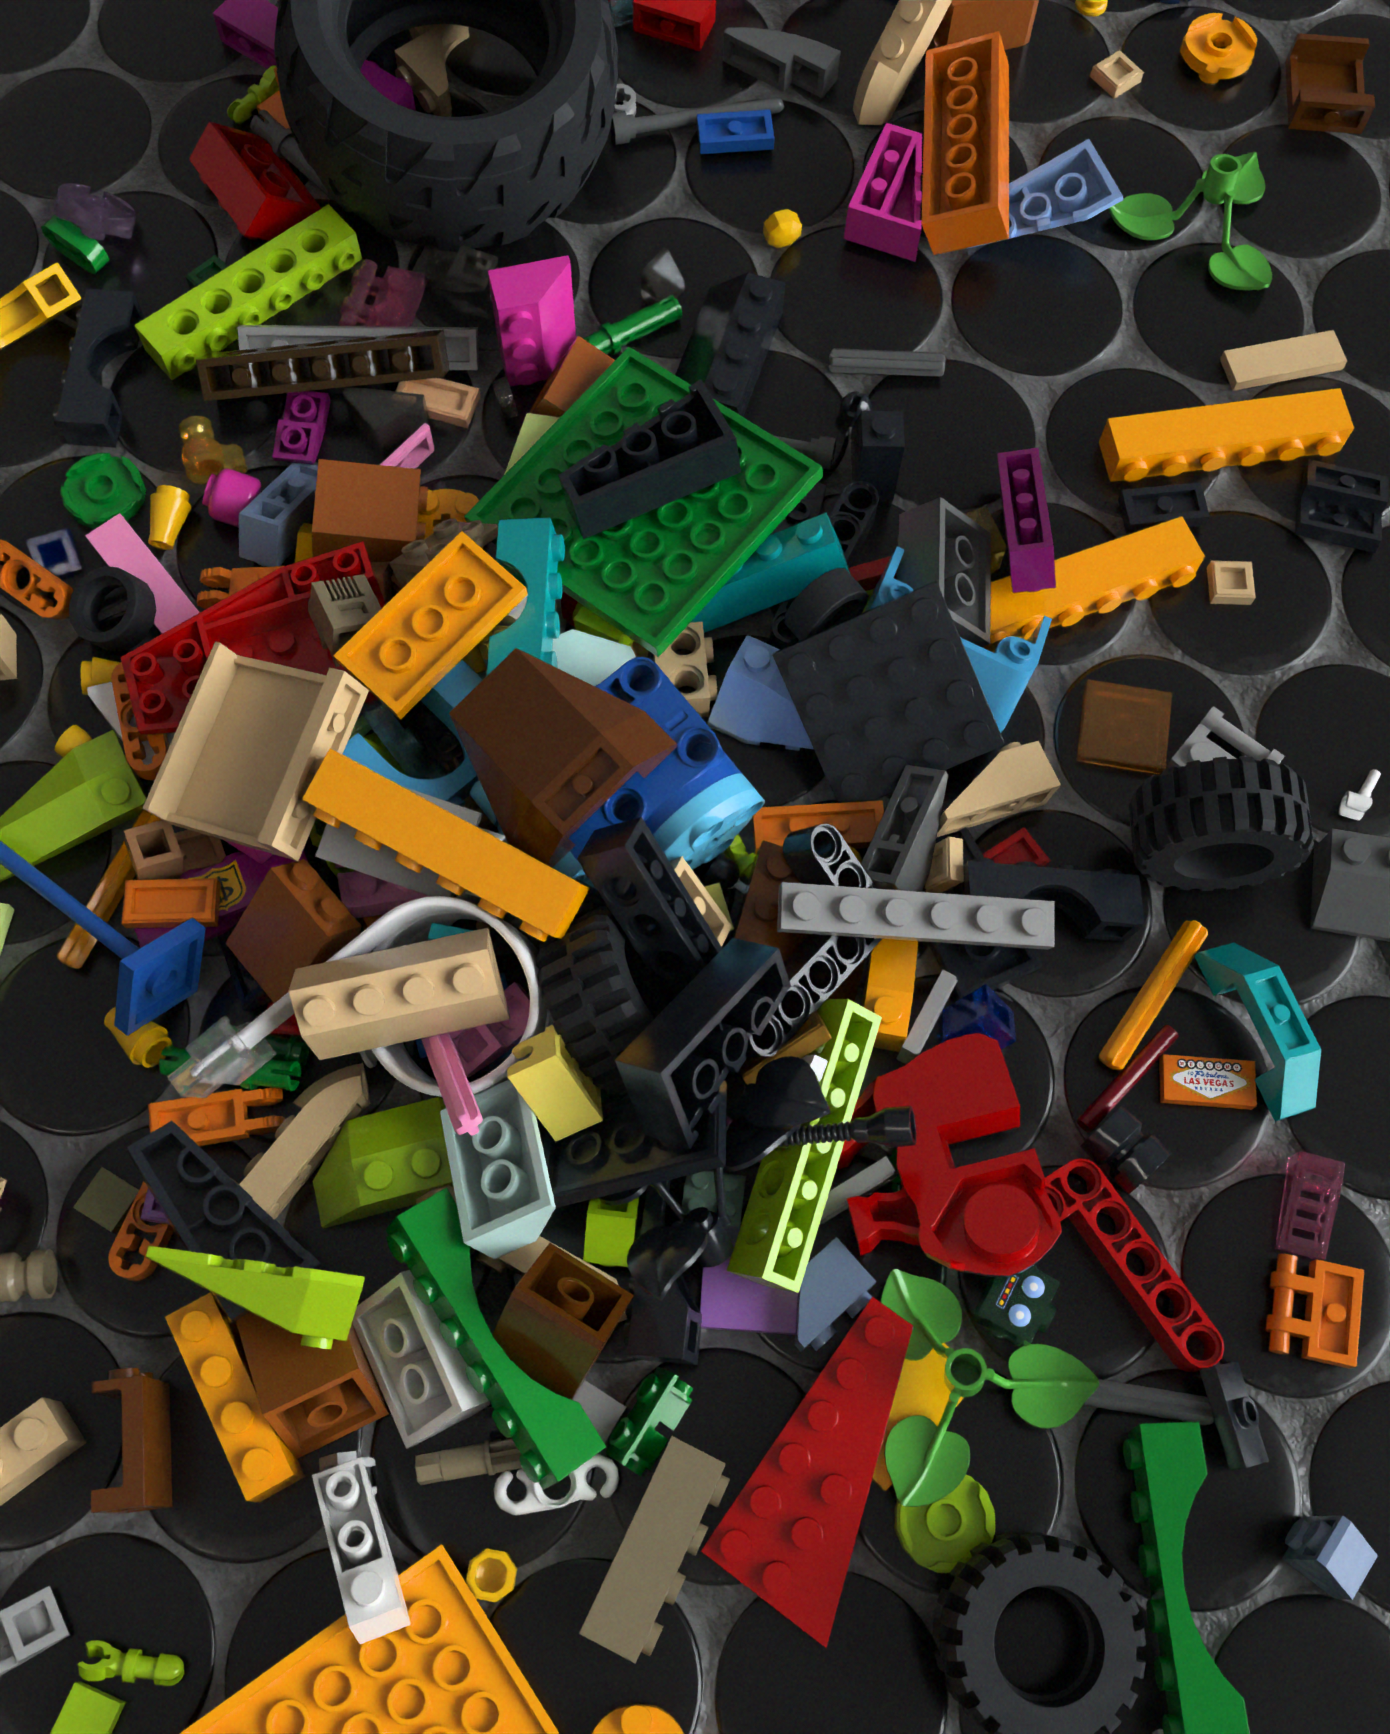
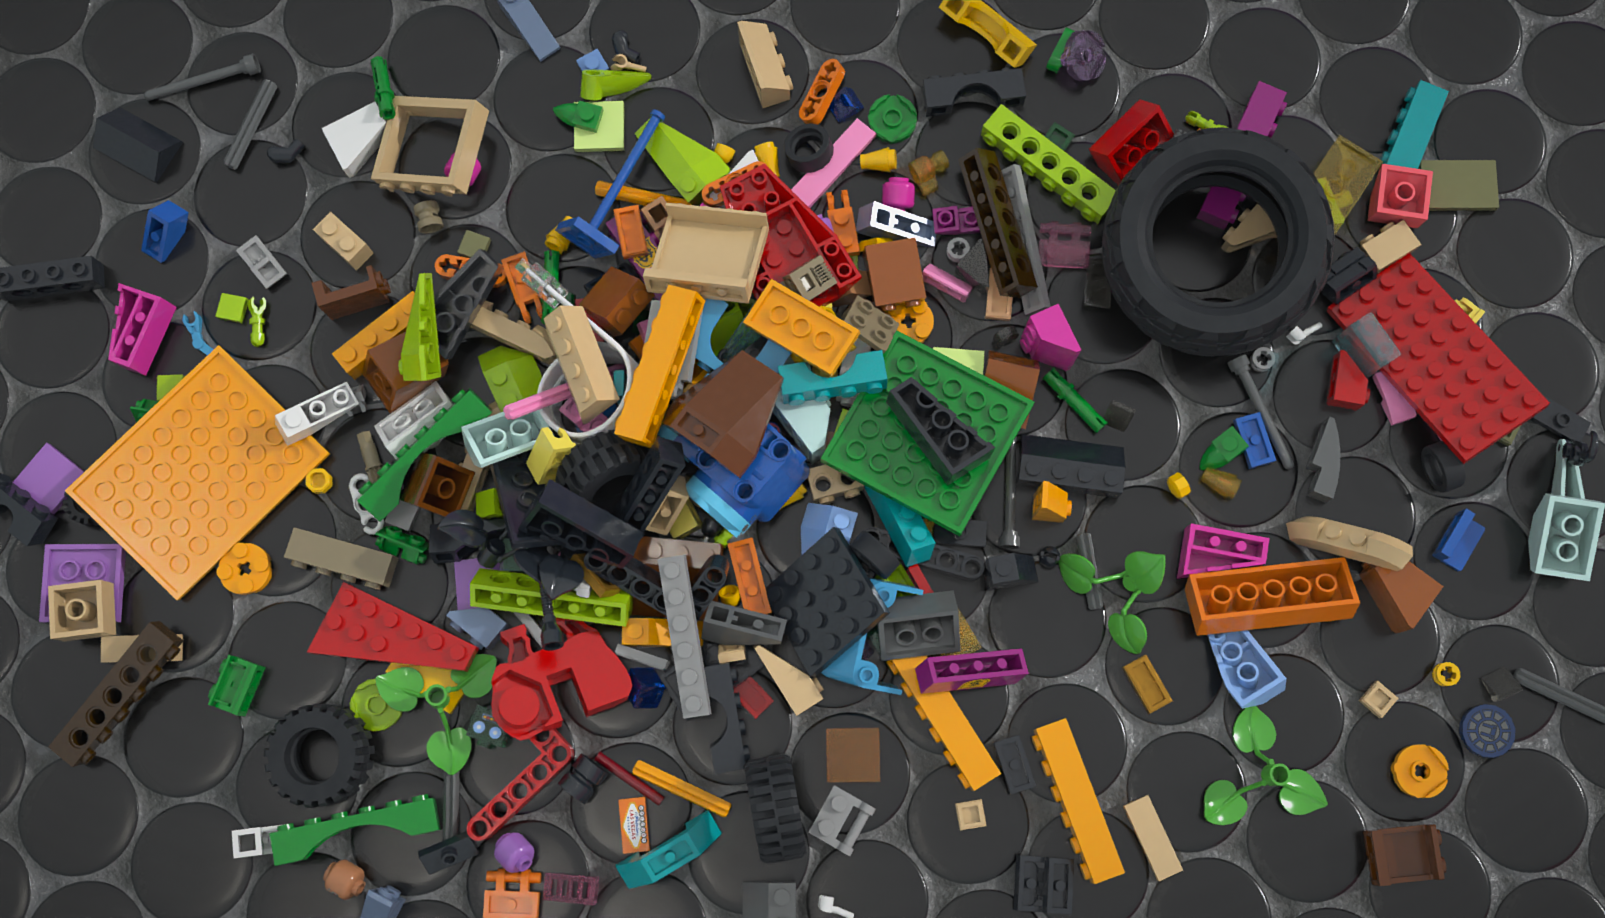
camera: 85 degrees right, 10 degrees up
none -> nougat head [323,859,366,900]
none -> medium lavender head [494,833,535,873]
none -> light grey bush [946,237,970,263]
none -> light orange slope [1032,481,1072,523]
none -> bright green plant [1059,551,1165,654]
none -> pearl gold tile [1122,655,1173,714]
none -> green plate [1199,426,1249,470]
none -> clear yellow cone [1201,467,1242,499]

